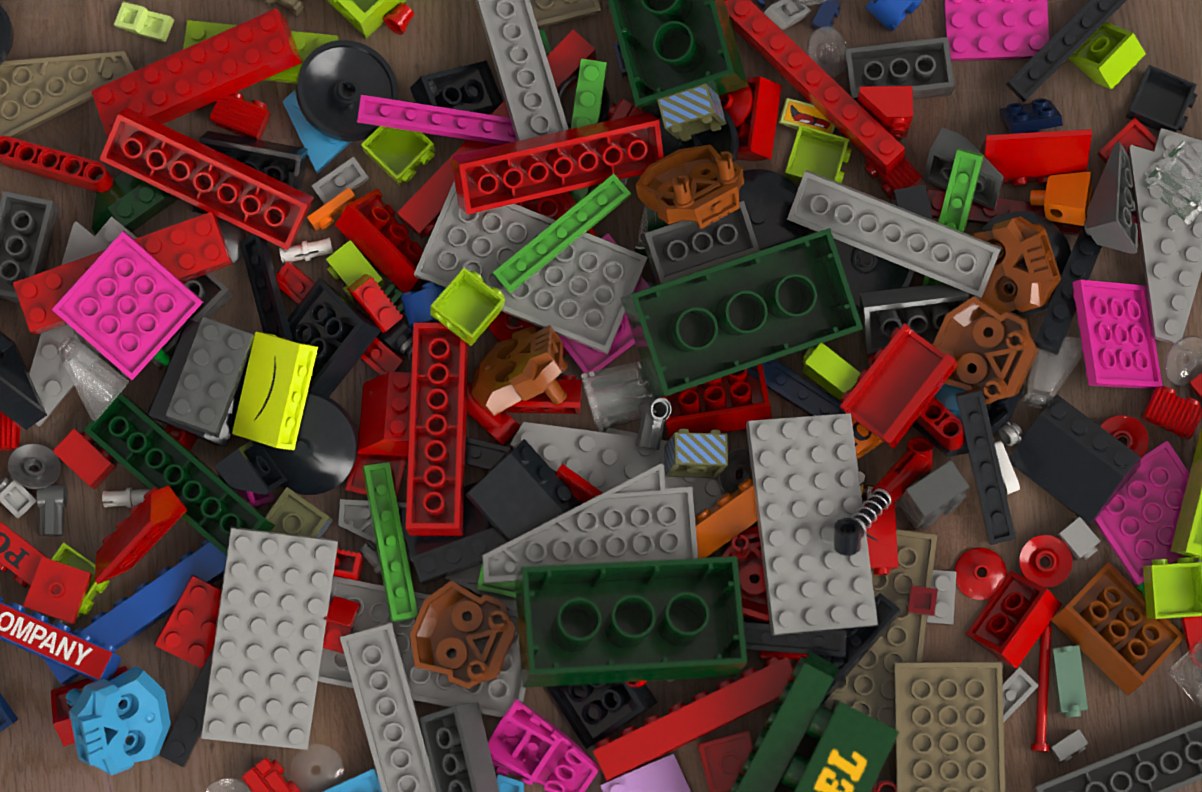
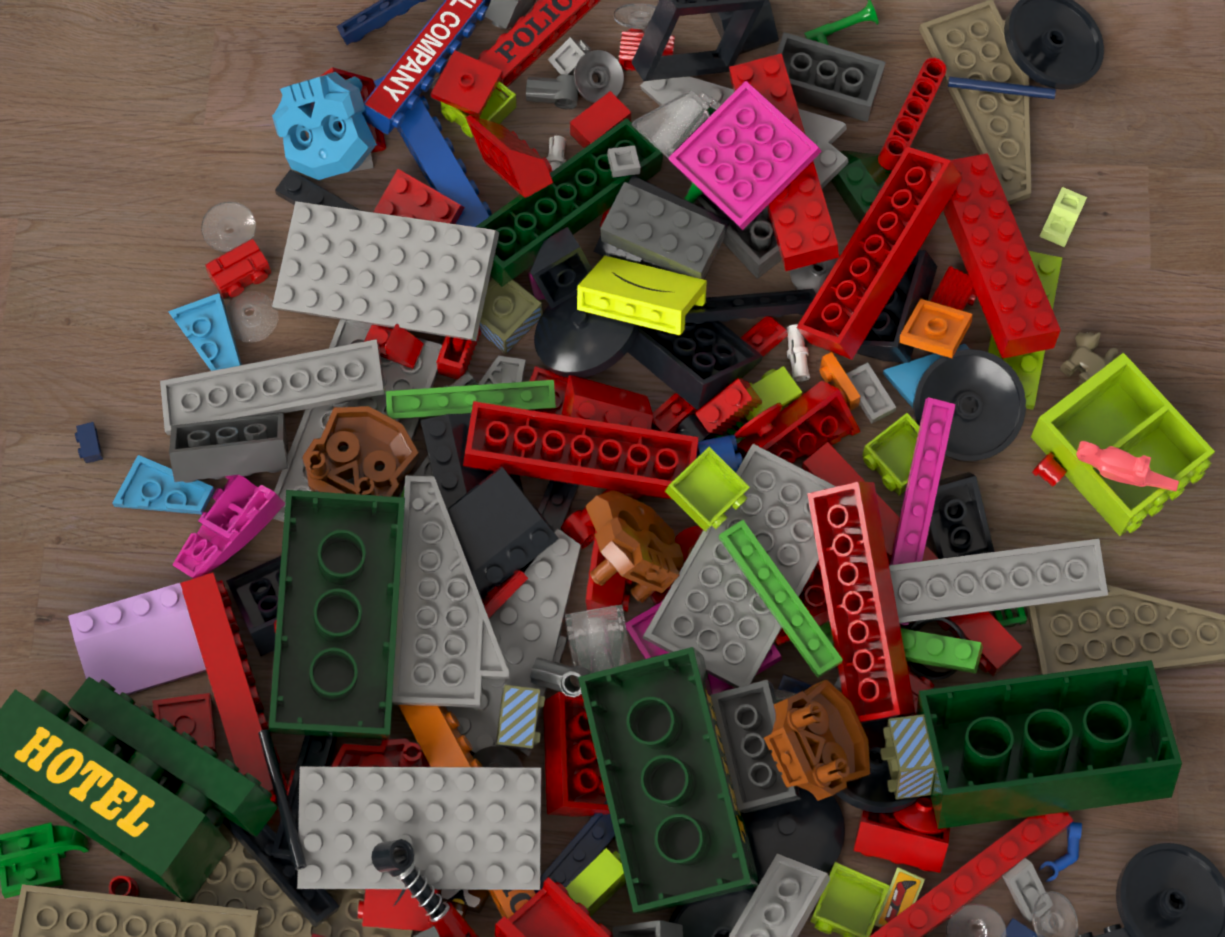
camera: 90 degrees right, 10 degrees down
none -> black piece [258,729,307,870]
none -> light grey plate [607,146,641,177]
none -> red dish [734,403,783,438]
none -> dark blue piece [777,673,813,697]
none -> orange plate [900,299,973,358]
none -> dark blue bar [948,76,1056,99]

